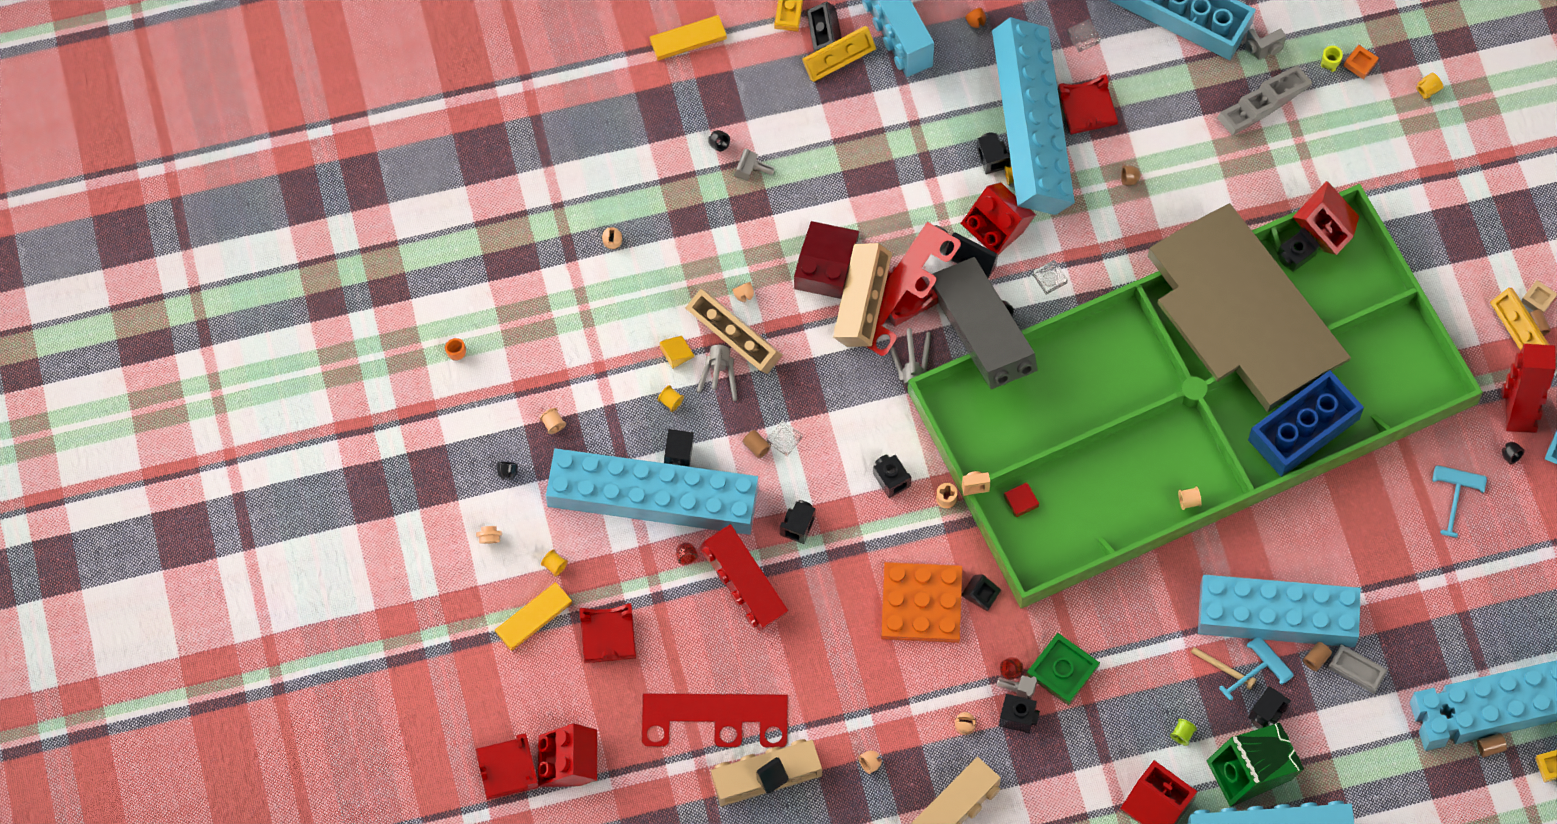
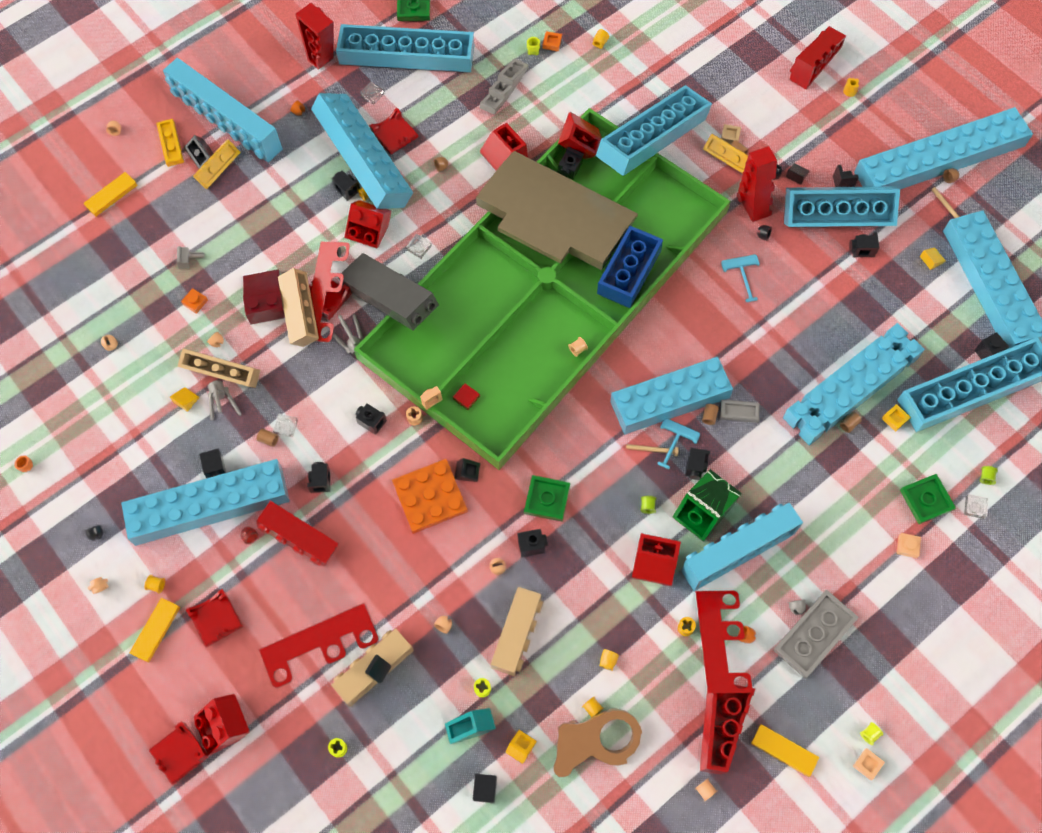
camera: 25 degrees left, 0 degrees up
light nougat axle [540,408,566,434] -> none
yellow axle [657,385,684,412] -> none
black hinge [708,130,730,152] -> none
black slope [945,232,998,278] -> none
light grey piece [997,675,1037,700] -> none
clear red hinge [1000,657,1023,680] -> none
light grey bracket [1245,28,1286,60] -> none
none -> orange plate [181,288,208,314]
none -> slope [480,122,528,171]
none -> medium azure brick [596,85,712,176]

